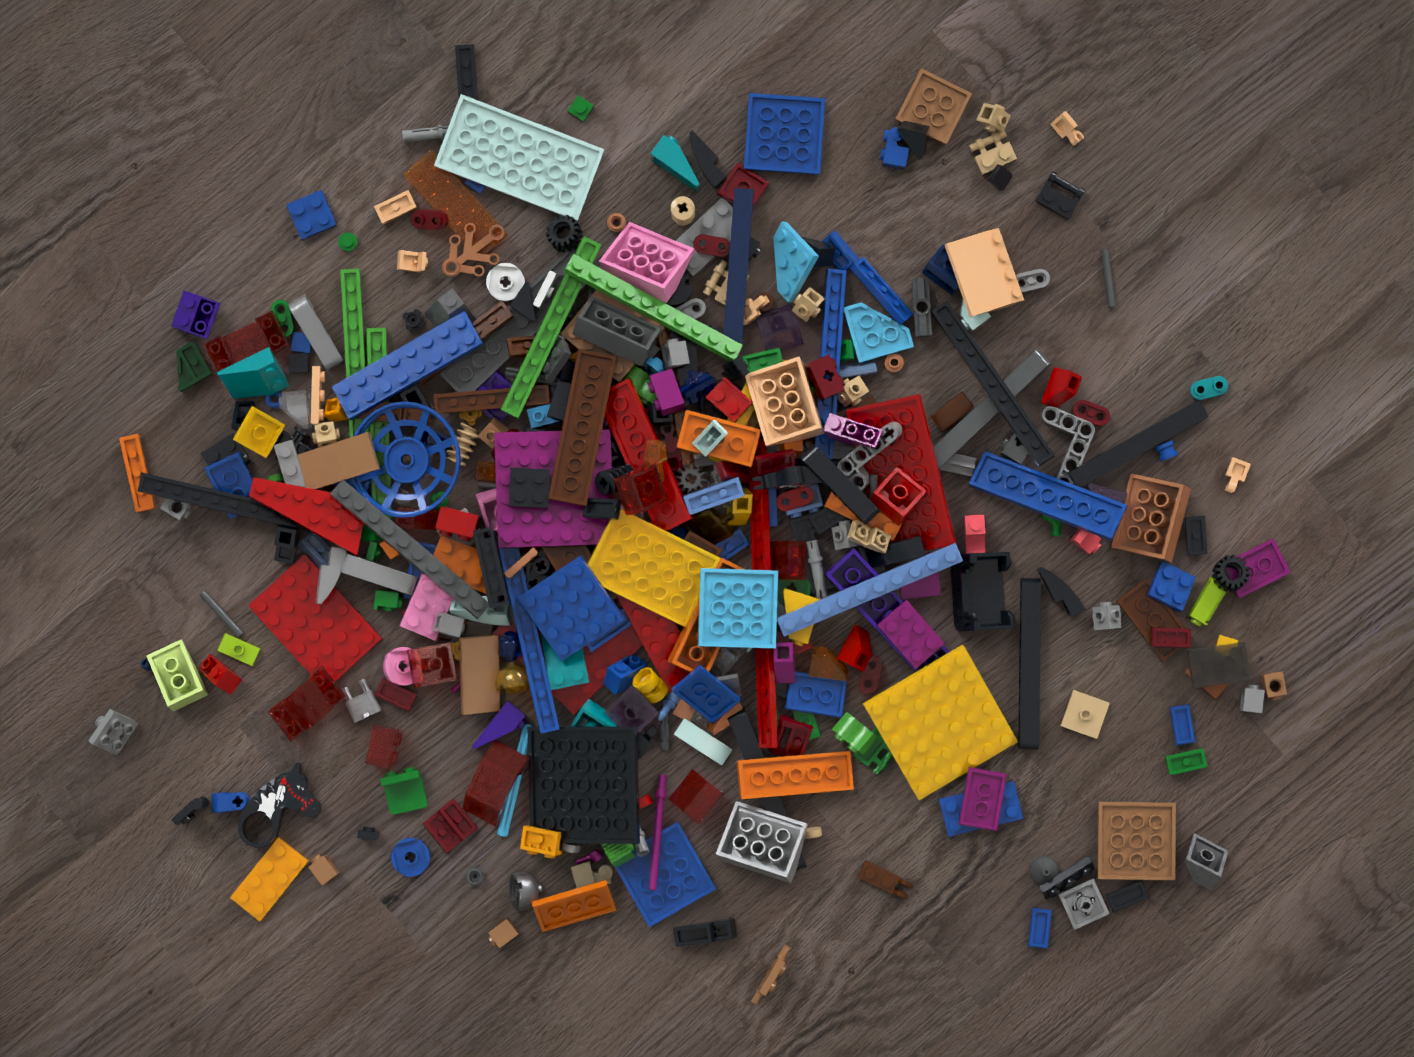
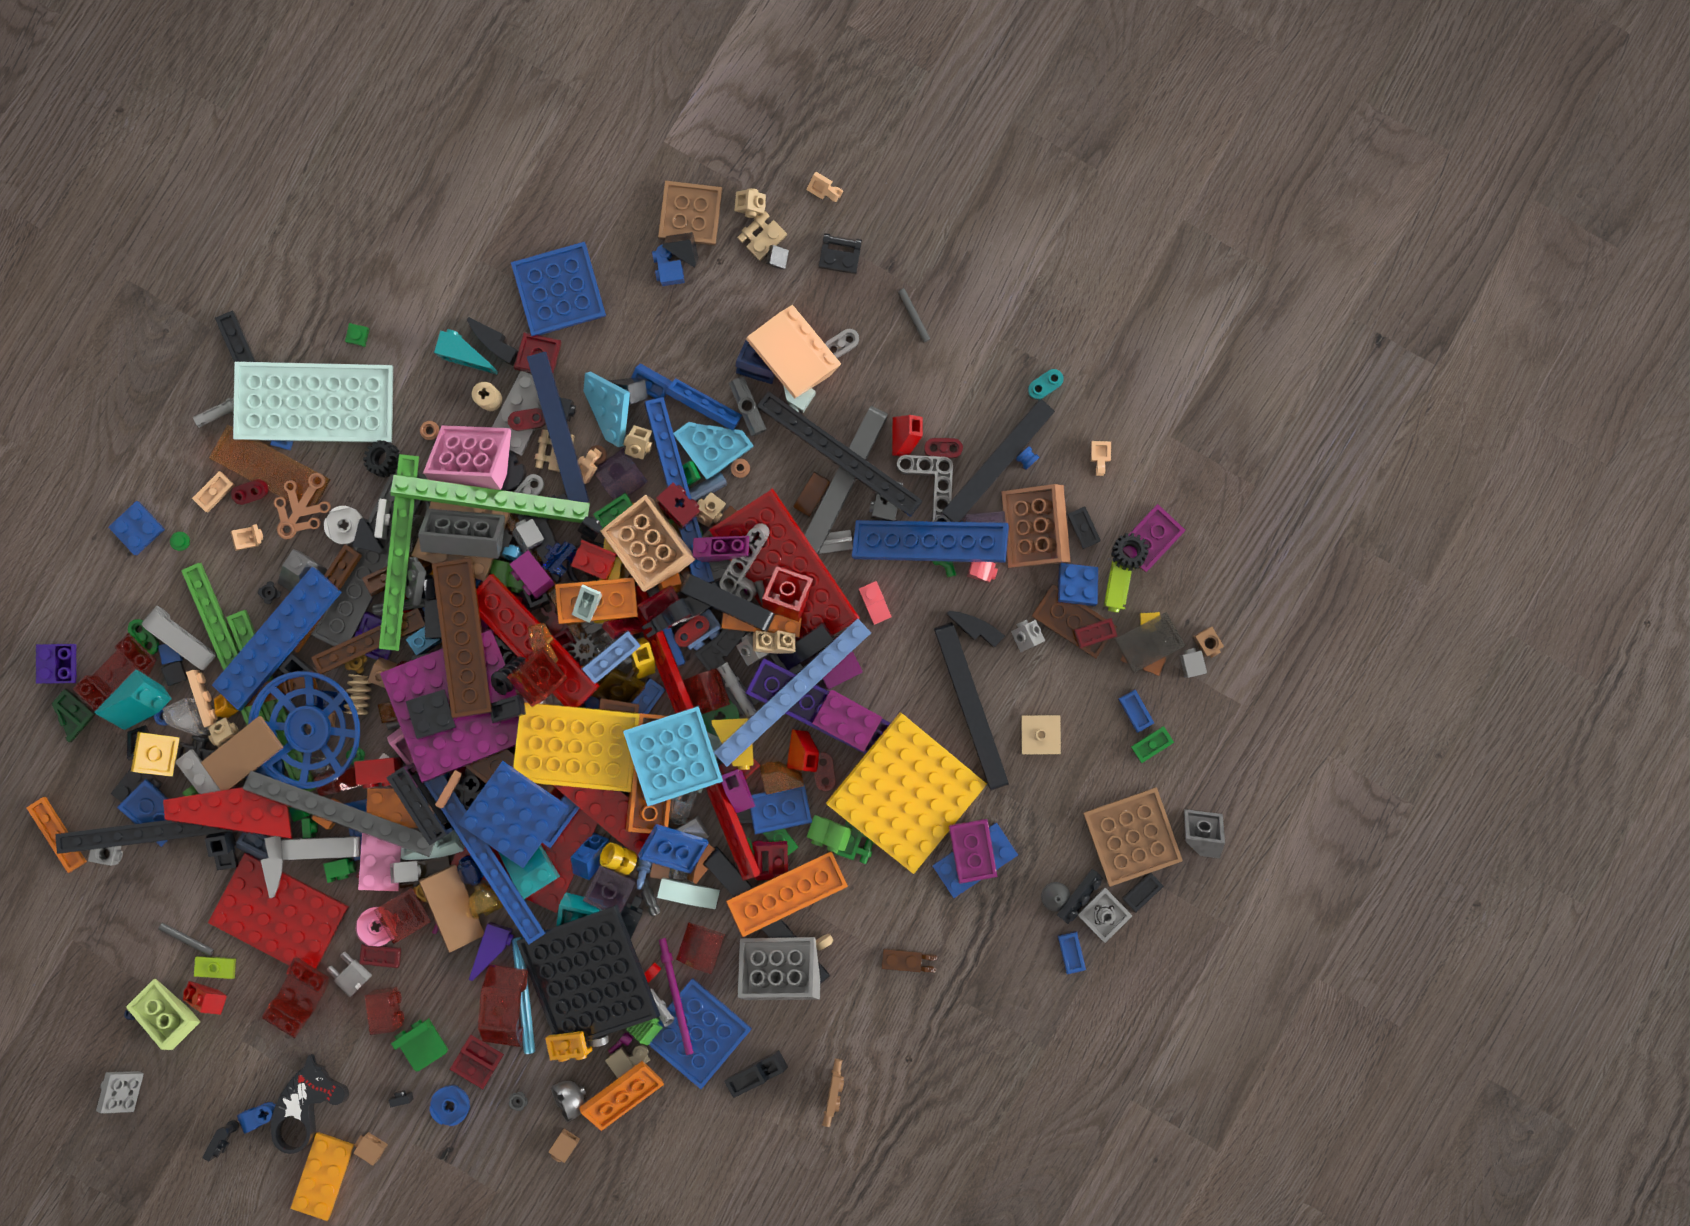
camera: 30 degrees left, 0 degrees up
black windscreen [951,552,1015,632] -> none

